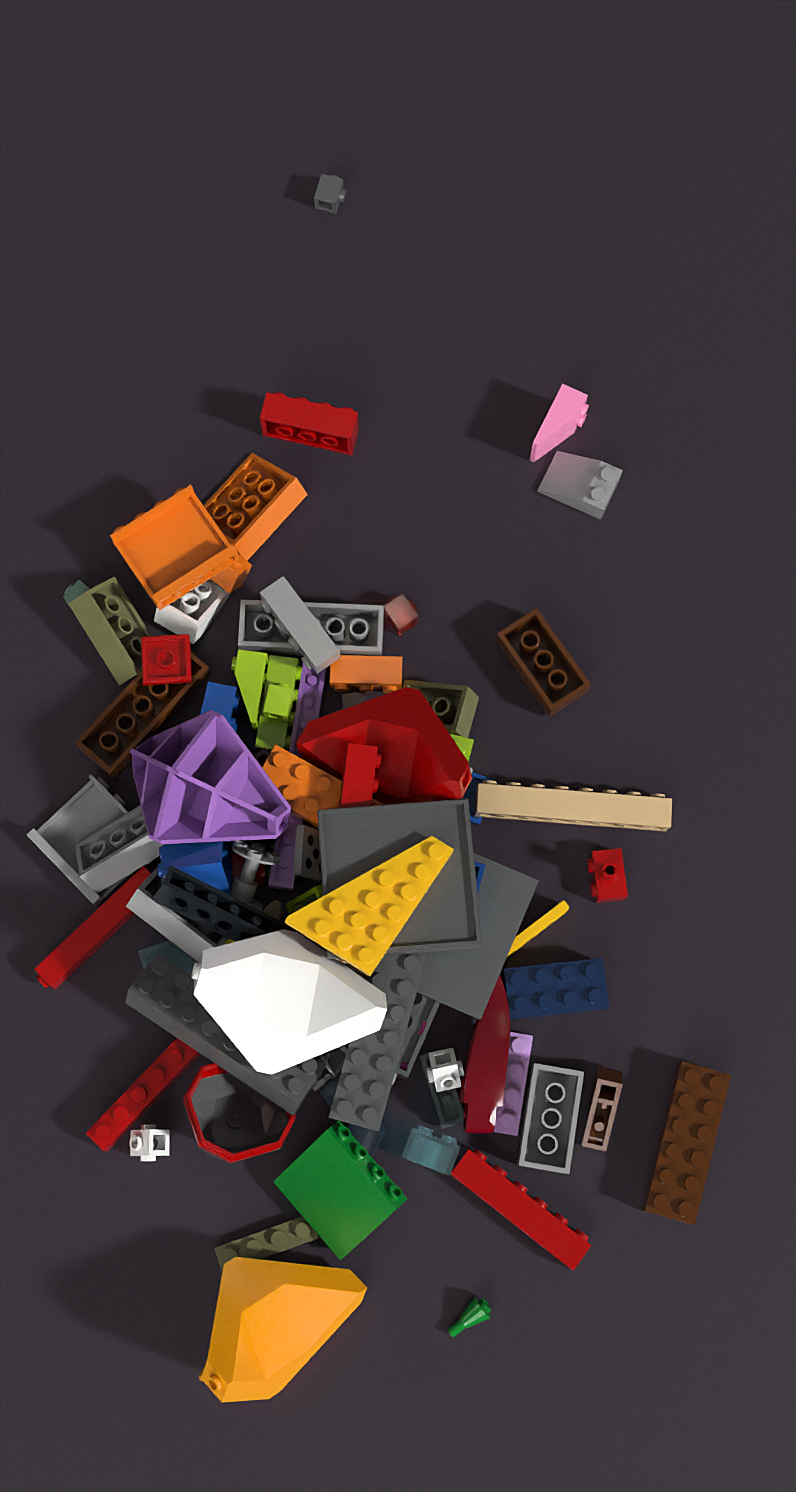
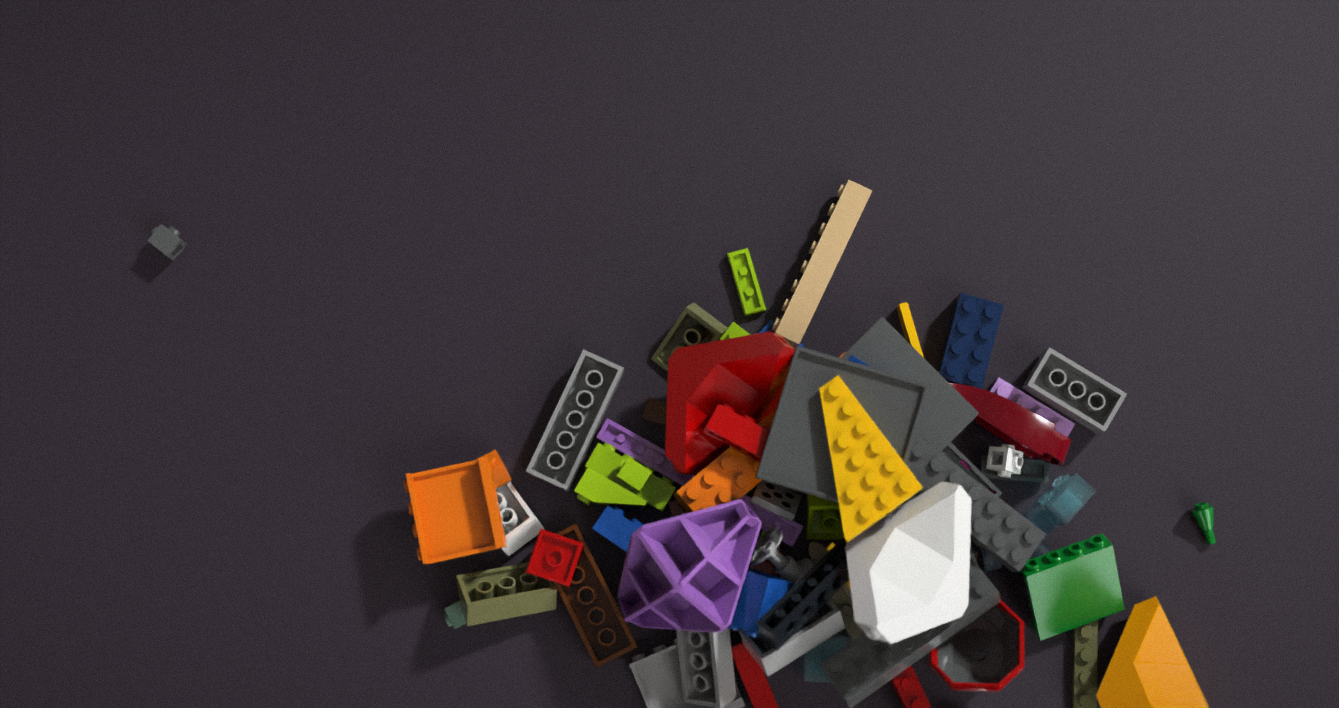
camera: 70 degrees left, 5 degrees up
orange slope [203,453,308,561] -> none
light grey brick [259,576,341,674] -> none
red brick [260,392,359,455] -> none
orange brick [330,655,402,693] -> none
clear red brick [384,594,419,636] -> none
red brick [450,1148,592,1270] -> none
reddish brown brick [496,608,591,718] -> none
bright pink slope [530,384,589,462] -> none
light grey slope [537,451,623,520] -> none
reddish brown slope [581,1066,623,1152] -> none
red brick [587,848,628,903] -> none
reddish brown brick [641,1061,731,1225] -> none
none -> lime tile [727,248,766,317]

